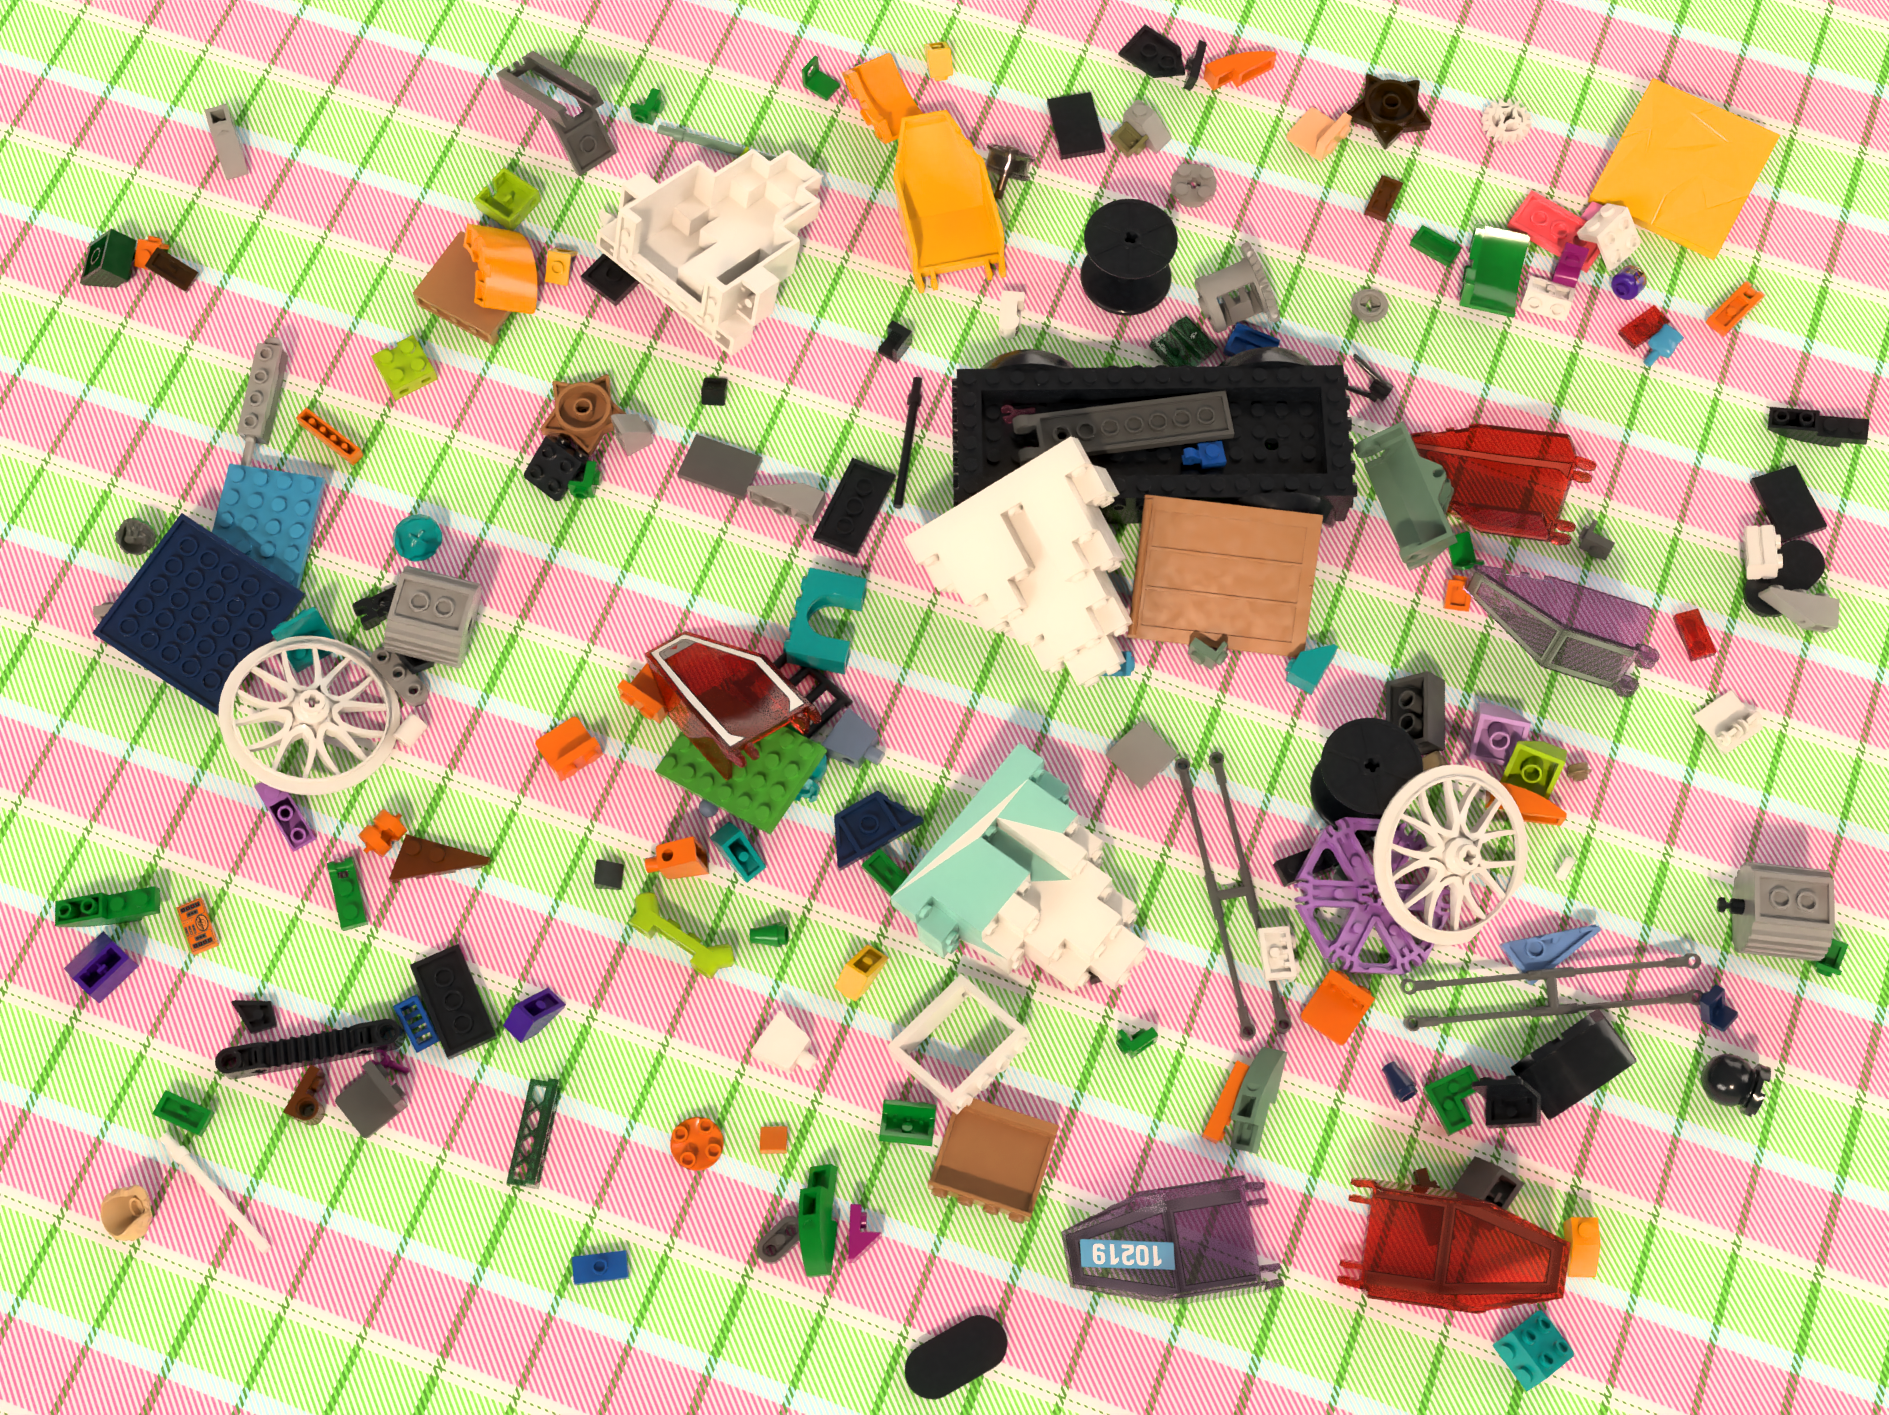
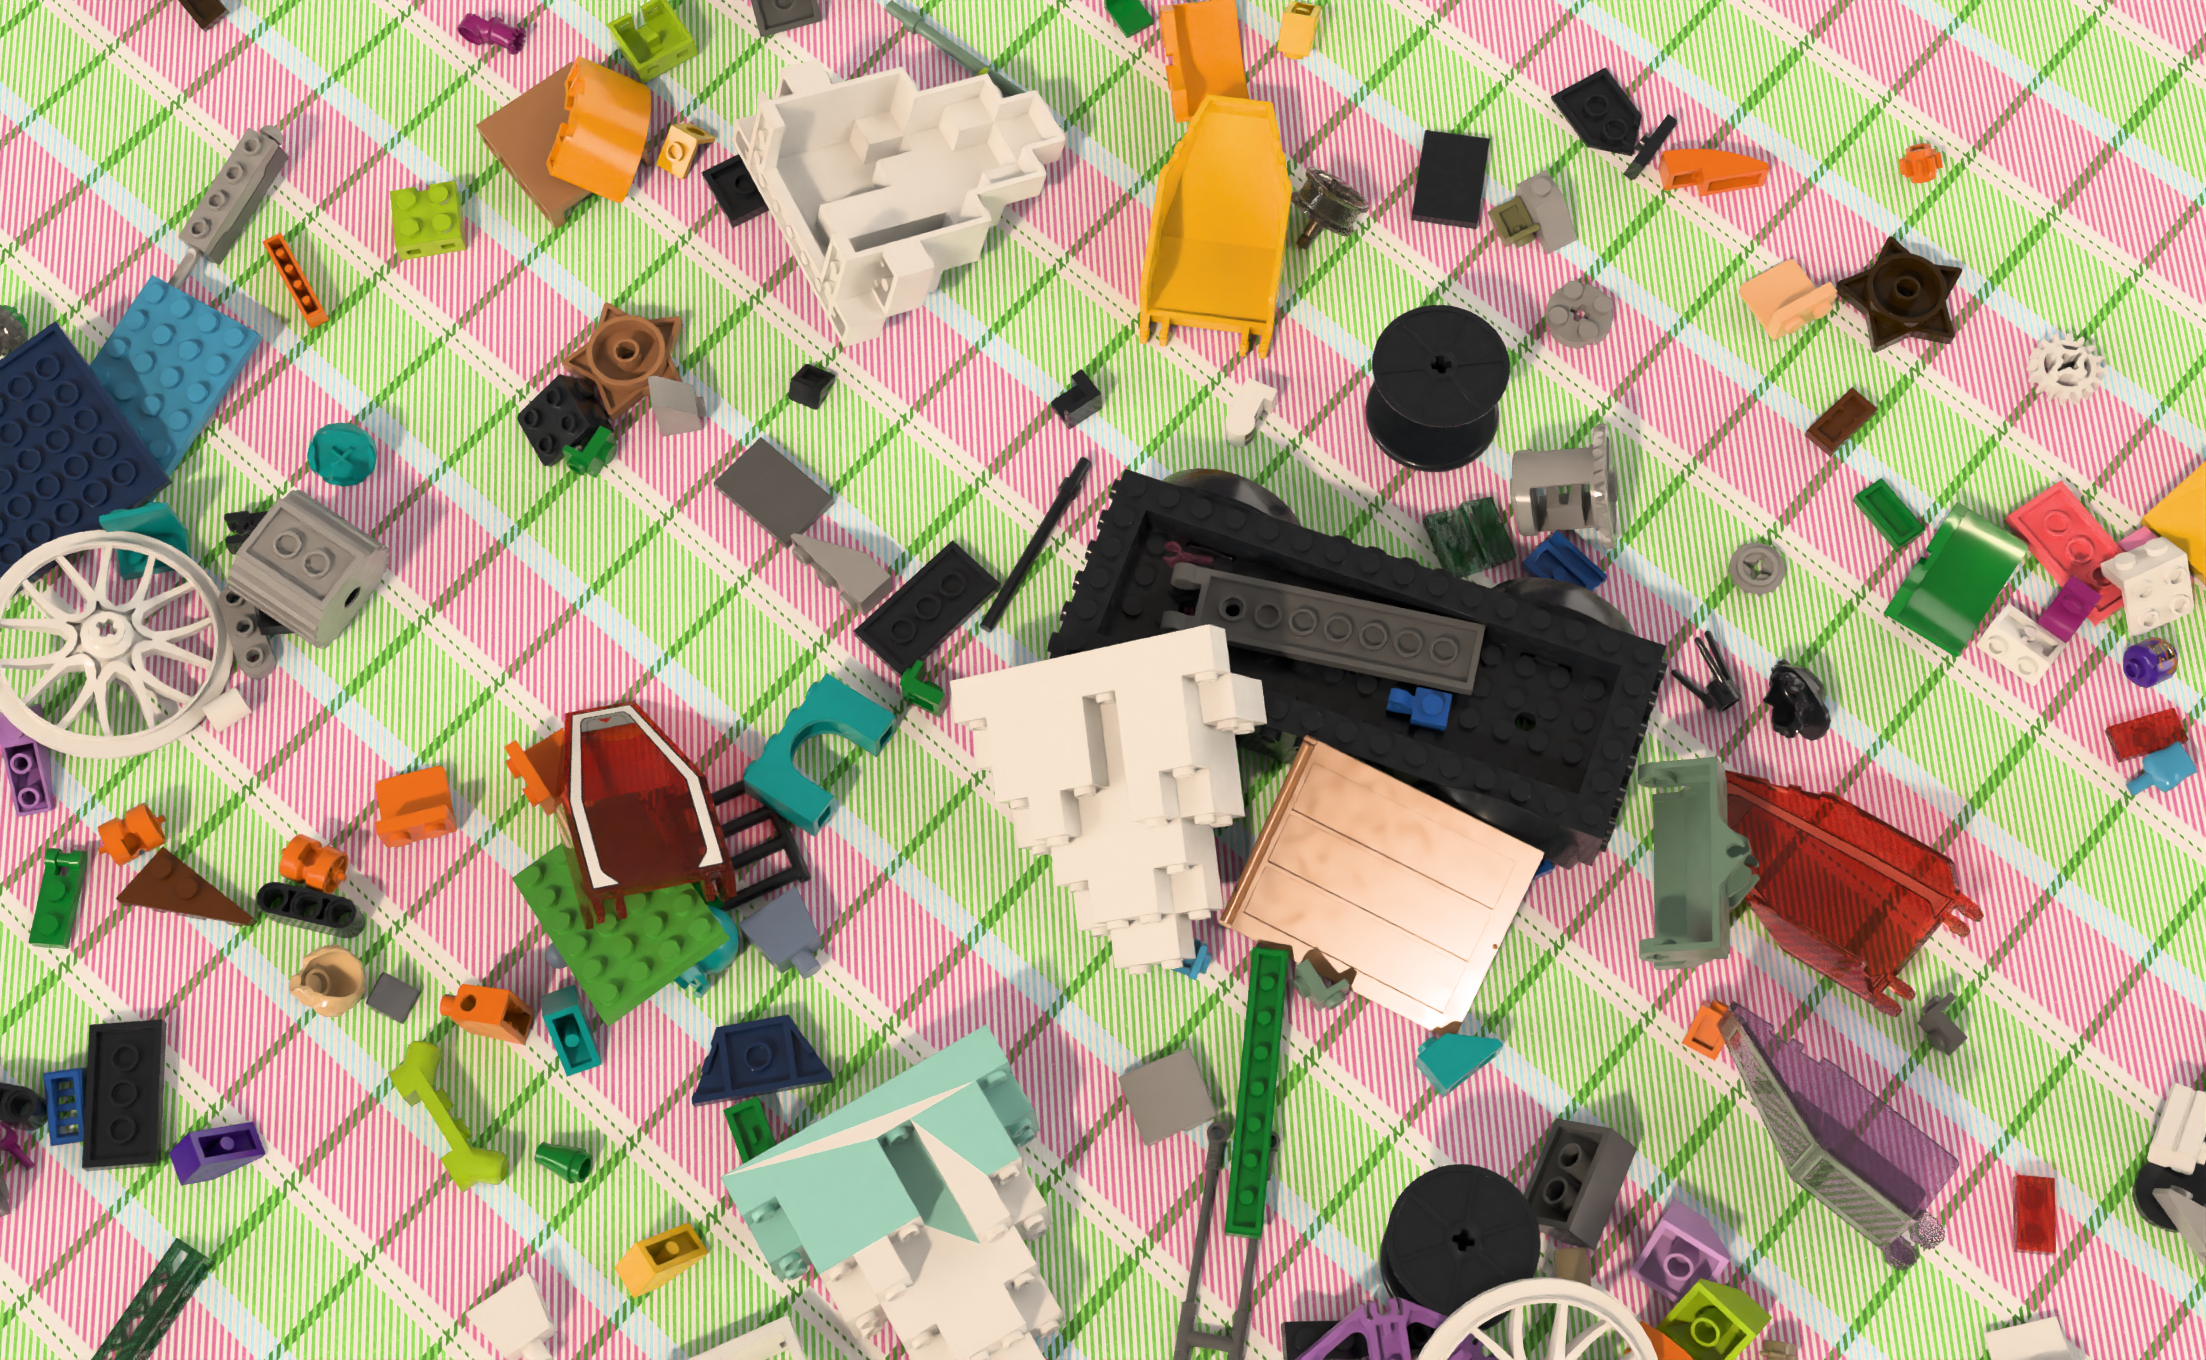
camera: 25 degrees right, 0 degrees up
green bracket [1448,531,1485,571] -> none
none -> black beam [256,882,365,939]
none -> orange wheel [279,834,349,894]
none -> tan hair [289,944,366,1017]
none -> magenta connector [457,13,526,55]
none -> green bracket [900,659,947,718]
none -> green tile [1224,947,1289,1240]
none -> black hair [1763,659,1831,741]
none -> orange gear [1899,143,1943,183]

